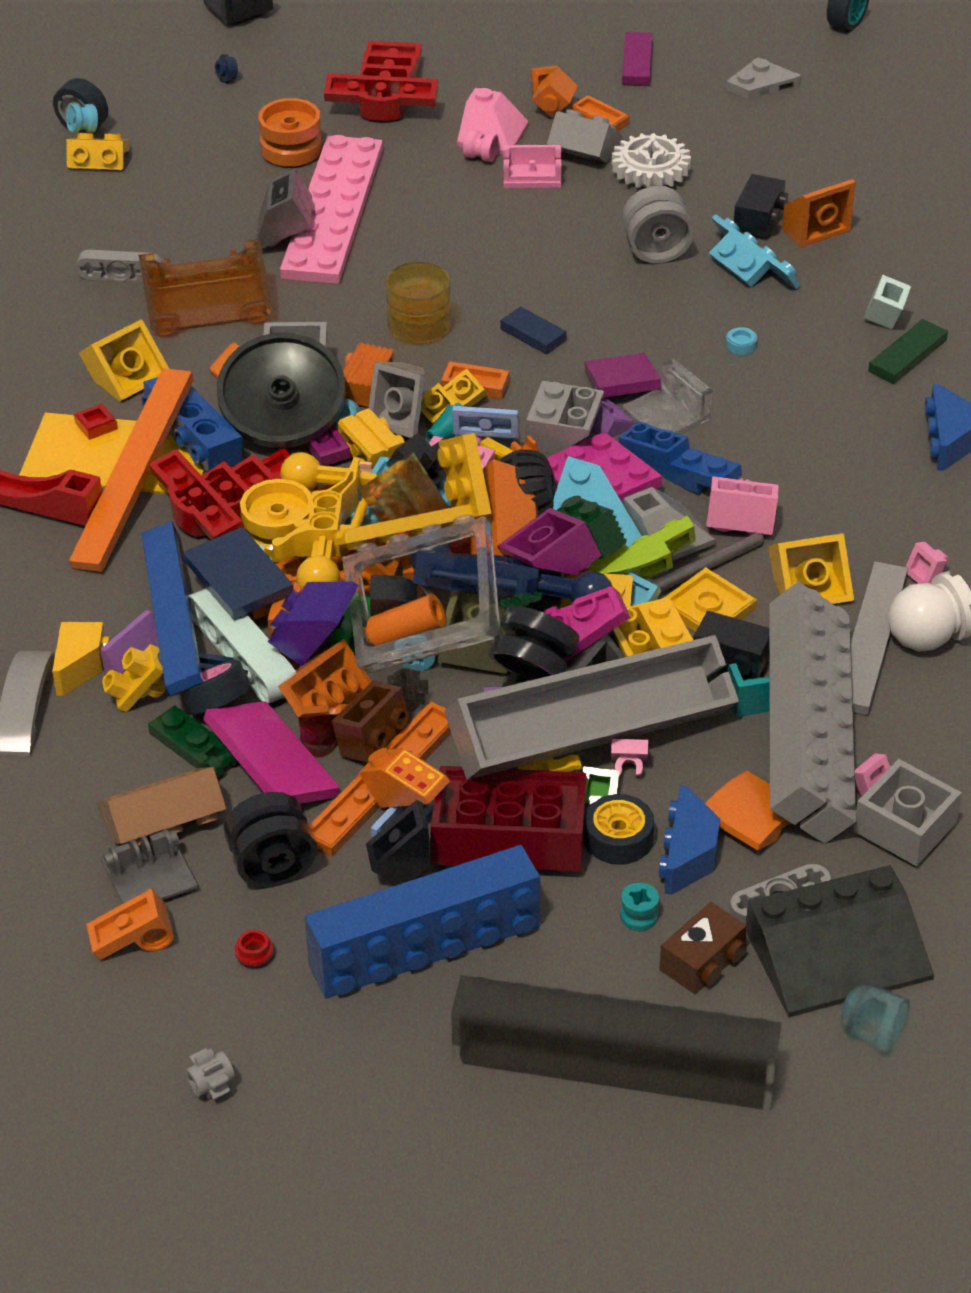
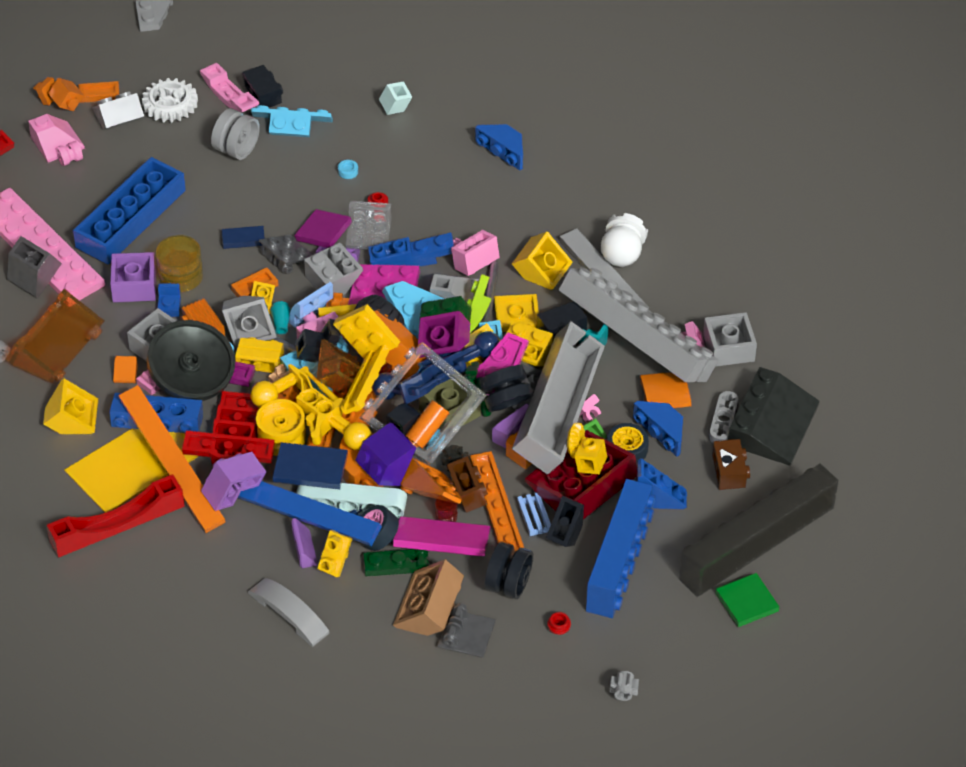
camera: 50 degrees left, 5 degrees up
yellow slope [52,622,111,696] -> none
red tile [74,404,118,440] -> none
orange plate [86,888,174,960] -> none
orange slope [359,748,450,808] -> none
bright pink hinge [504,145,561,188] -> none
teal wheel [620,882,659,931] -> none
magenta tile [622,32,652,86] -> none
orange slope [782,179,856,248] -> none
clear light blue helmet [840,983,910,1054] -> none
dark green tile [868,319,948,384] -> none
bright pink tile [905,542,950,584] -> none
none -> blue brick [73,157,186,265]
none -> medium lavender brick [111,252,156,302]
none -> blue bracket [158,283,181,317]
none -> bright pink slope [200,63,259,113]
none -> medium lavender brick [201,452,266,511]
none -> flat silver hinge [259,235,312,274]
none -> red plate [368,192,388,211]
none -> yellow gear [567,423,586,459]
none -> yellow brick [575,438,607,474]
none -> blue slope [636,458,687,509]
none -> green tile [716,573,780,627]

